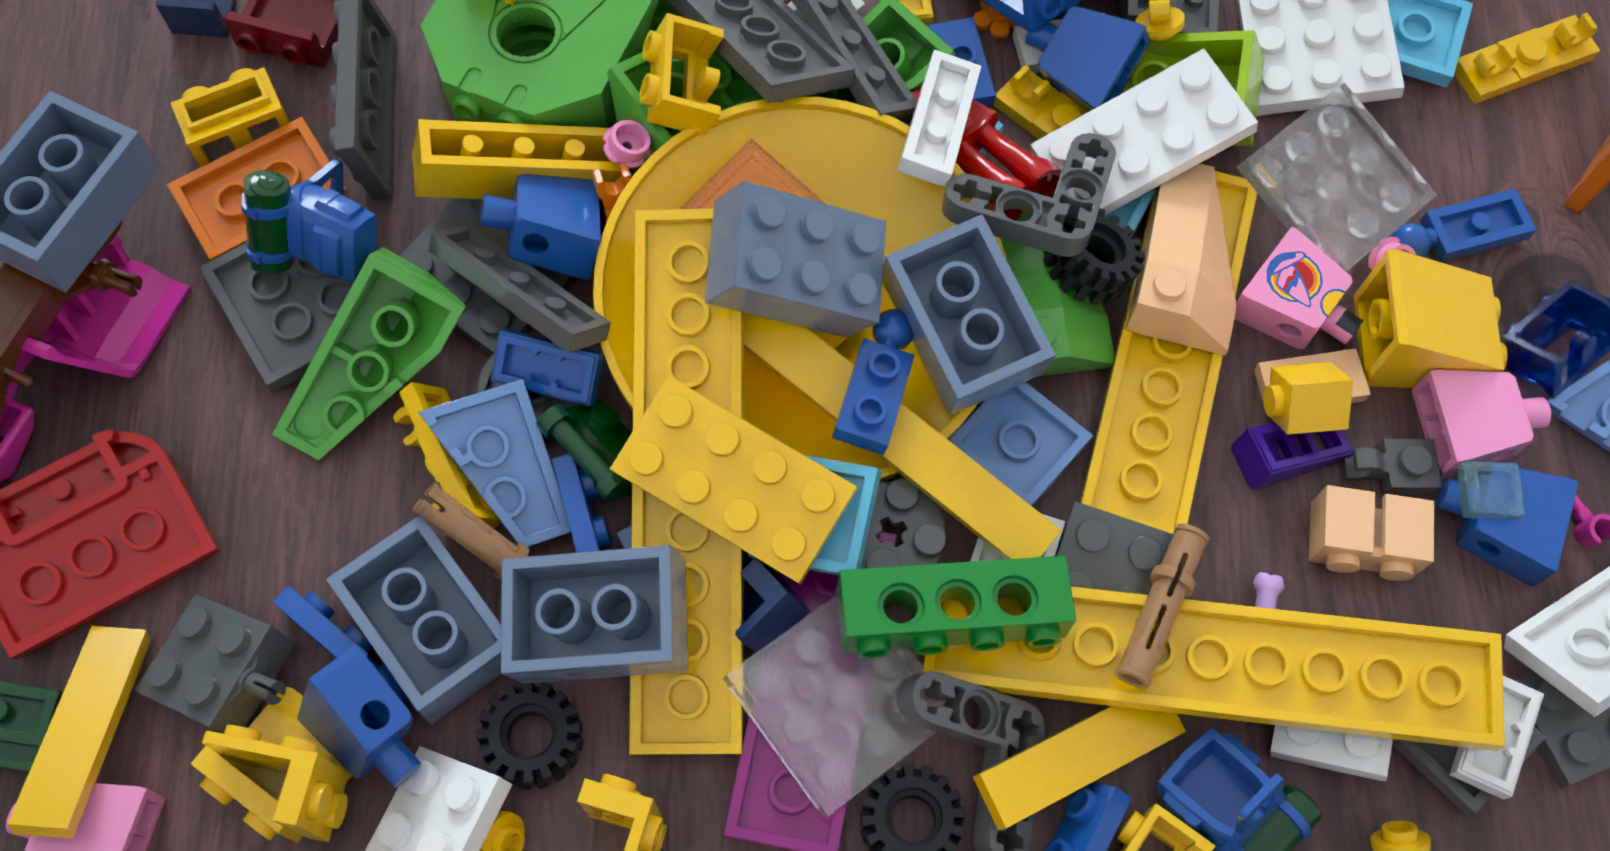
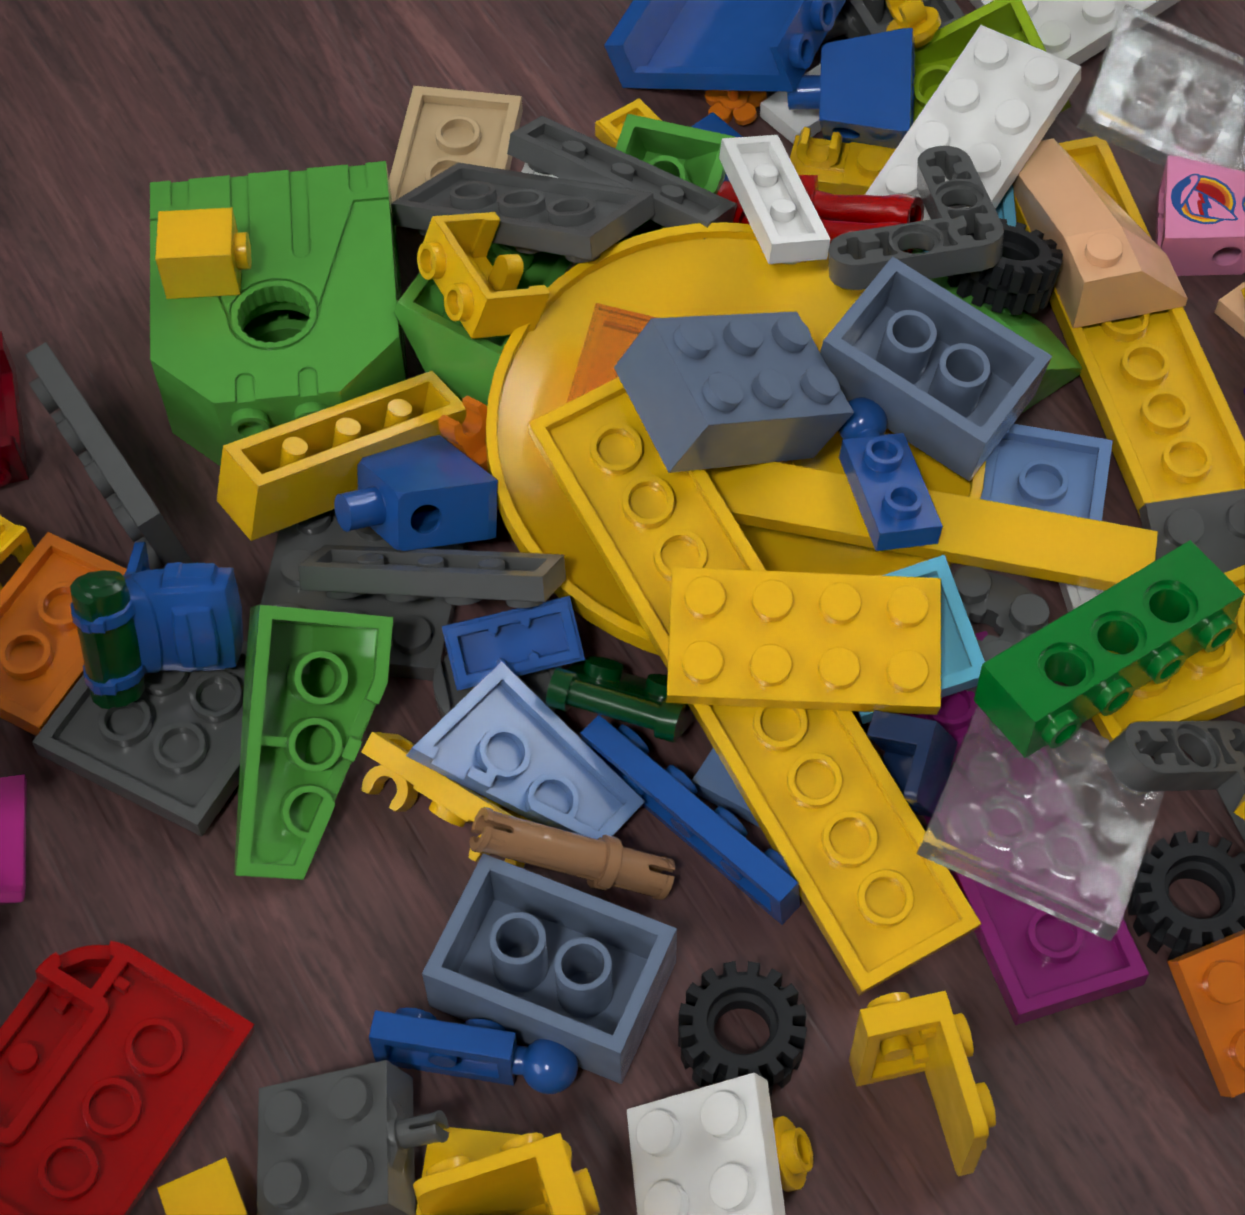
camera: 25 degrees left, 10 degrees down
blue torso [297,645,422,788] -> none
sand blue brick [501,545,688,684] -> none
bright pink plate [603,120,652,169] -> none

